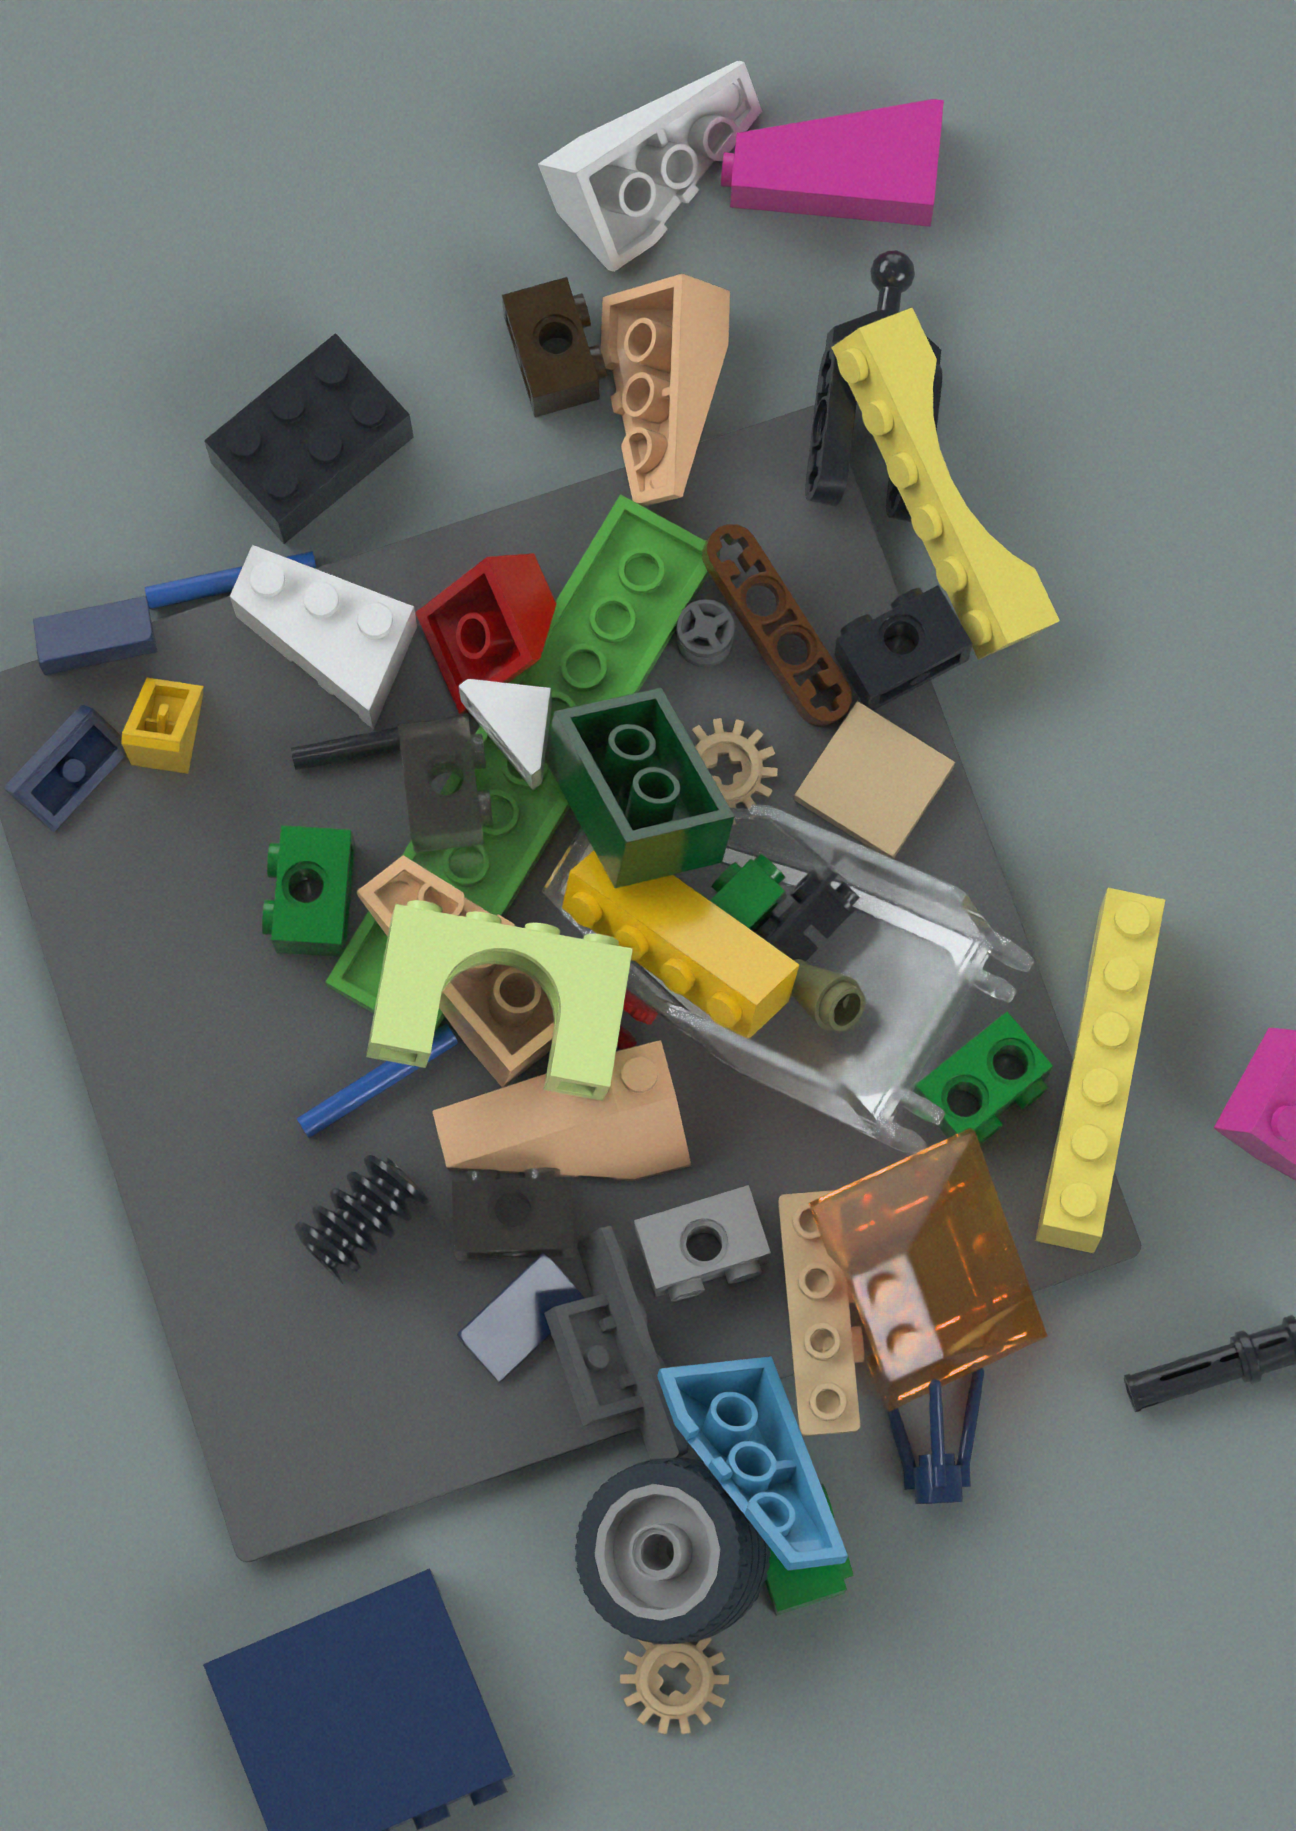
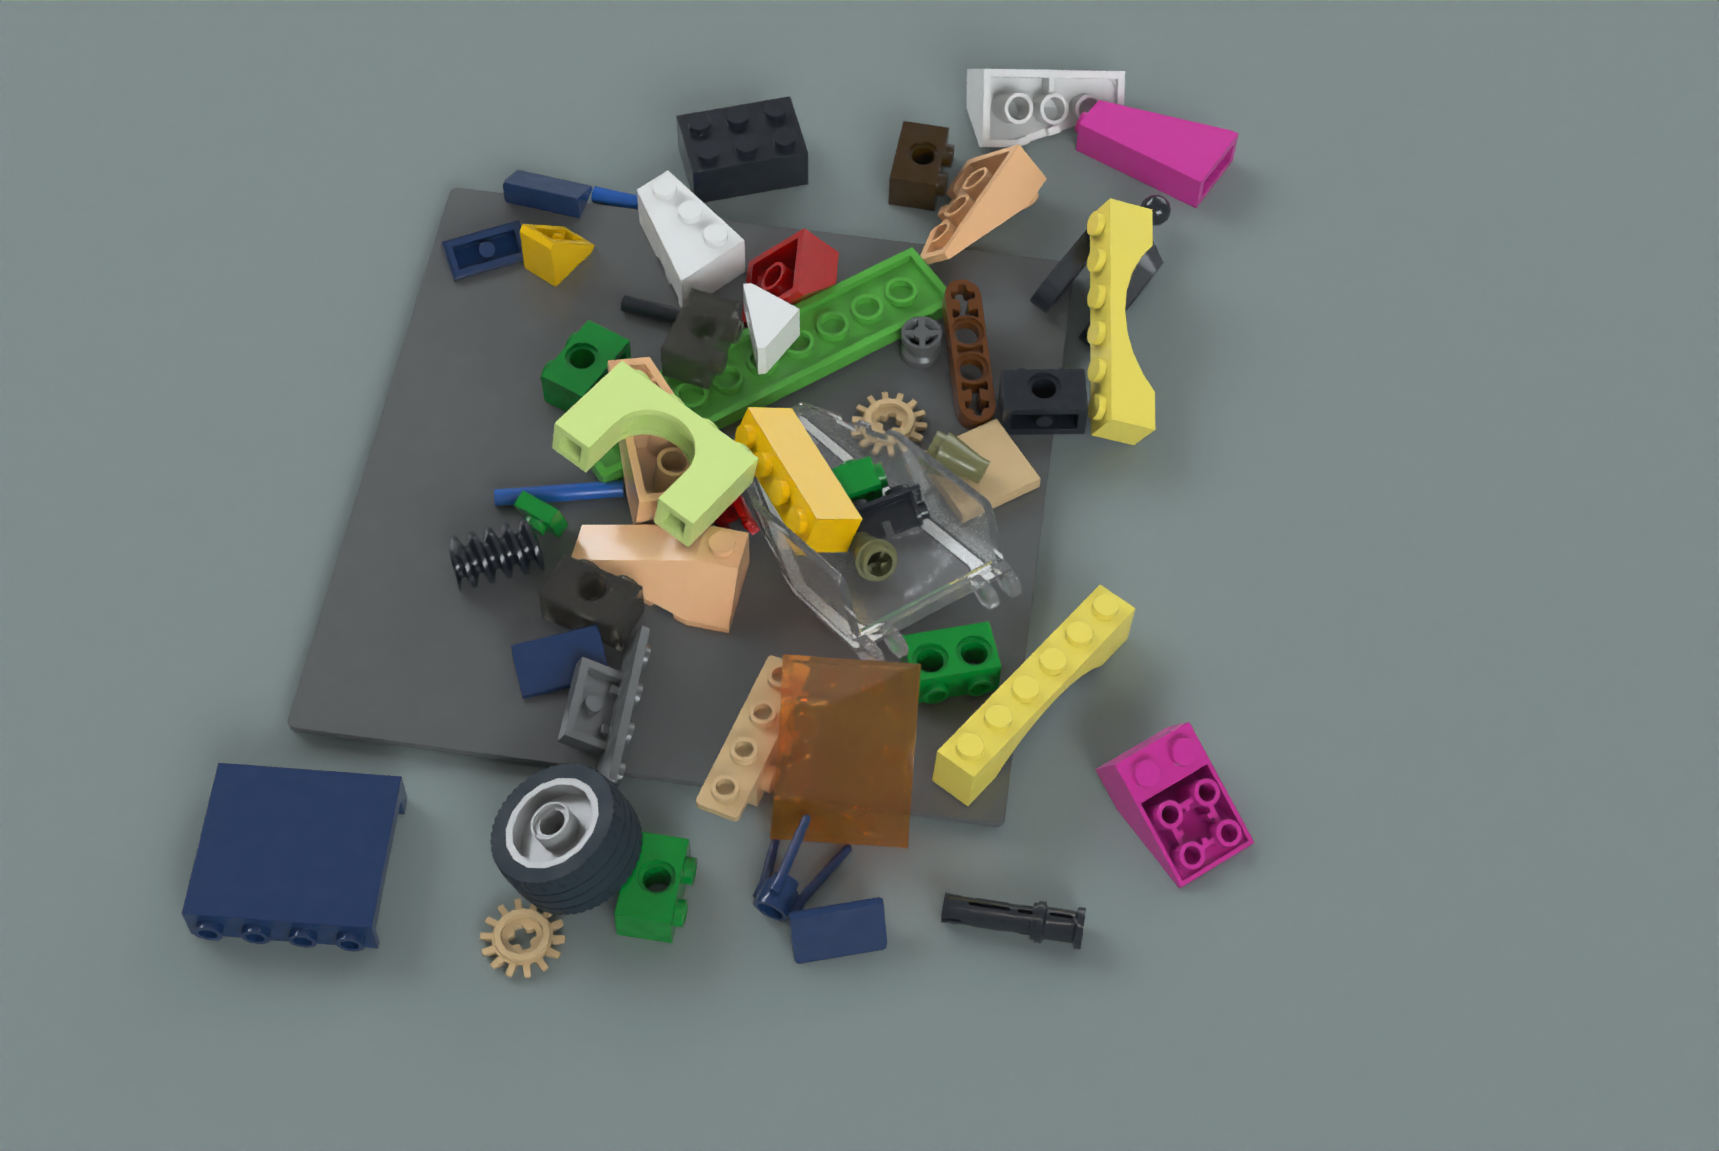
camera: 25 degrees right, 20 degrees down
dark green brick [544,688,735,888] -> none
light grey brick [634,1185,771,1301] -> none
dark azure wedge [657,1356,848,1570] -> none
none -> green plate [514,490,569,539]
none -> dark blue slope [789,897,887,964]
none -> olive cone [923,430,990,484]

